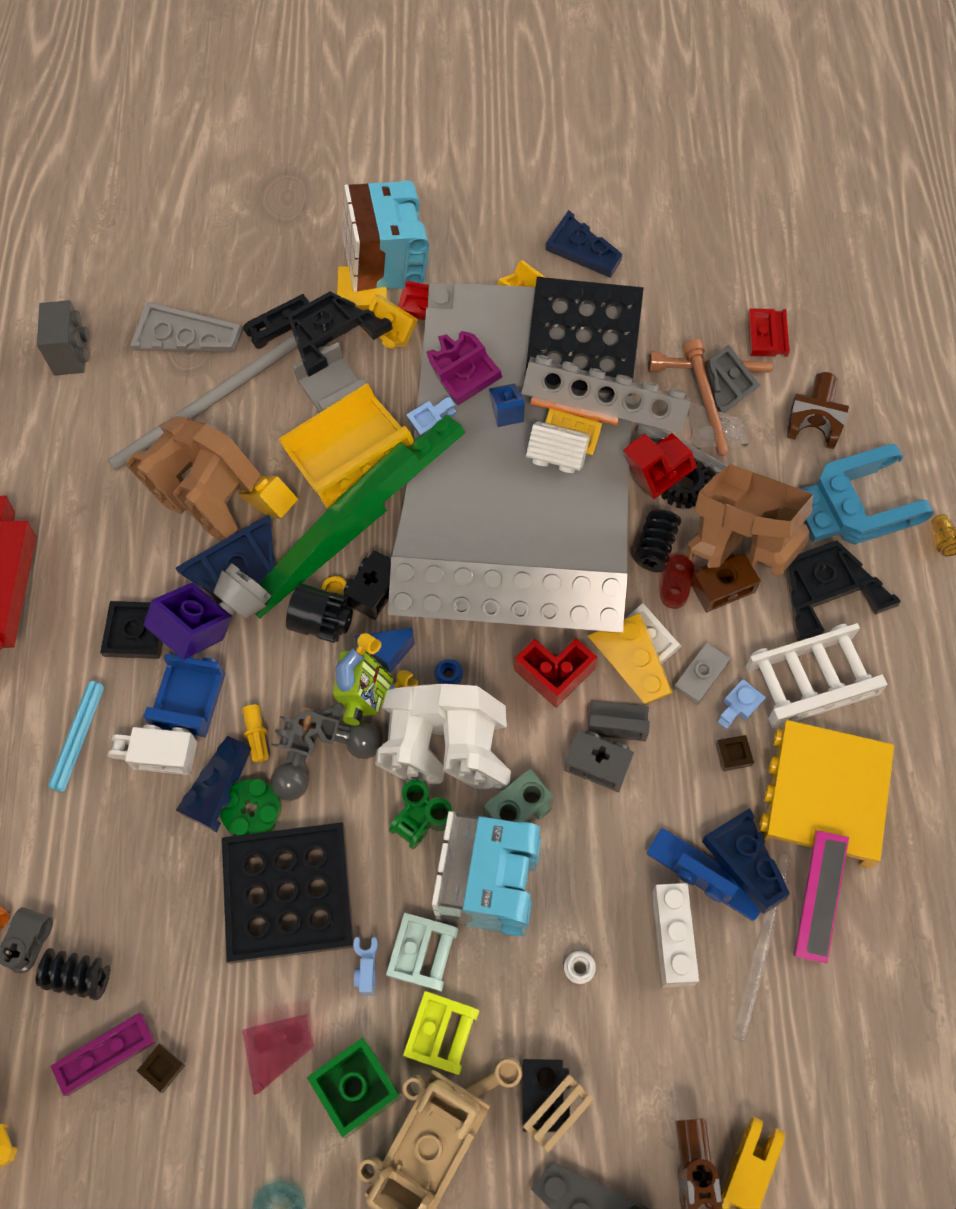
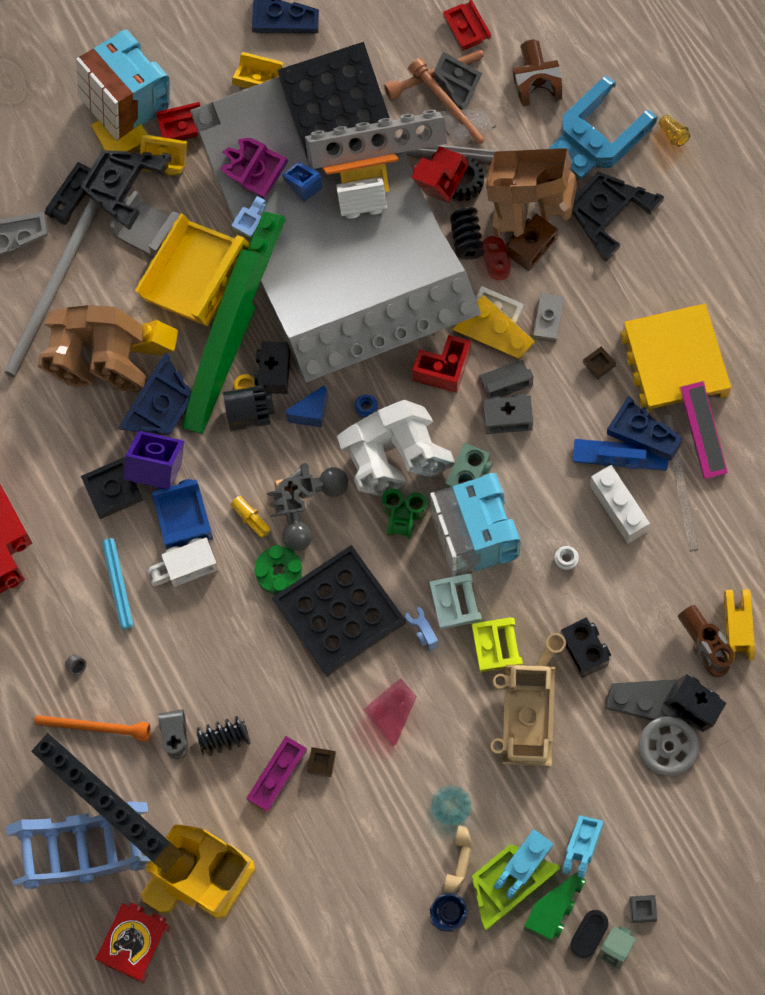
camera: 25 degrees left, 5 degrees up
dark blue wing [176,736,251,833] -> none
light grey cone [213,563,271,619] -> none
green brick [306,1037,402,1138] -> none
torso [333,633,418,726] -> none
tan tile [523,1074,594,1153] -> none
light blue plate [718,679,766,730] -> none
white fence [746,623,888,729] -> none

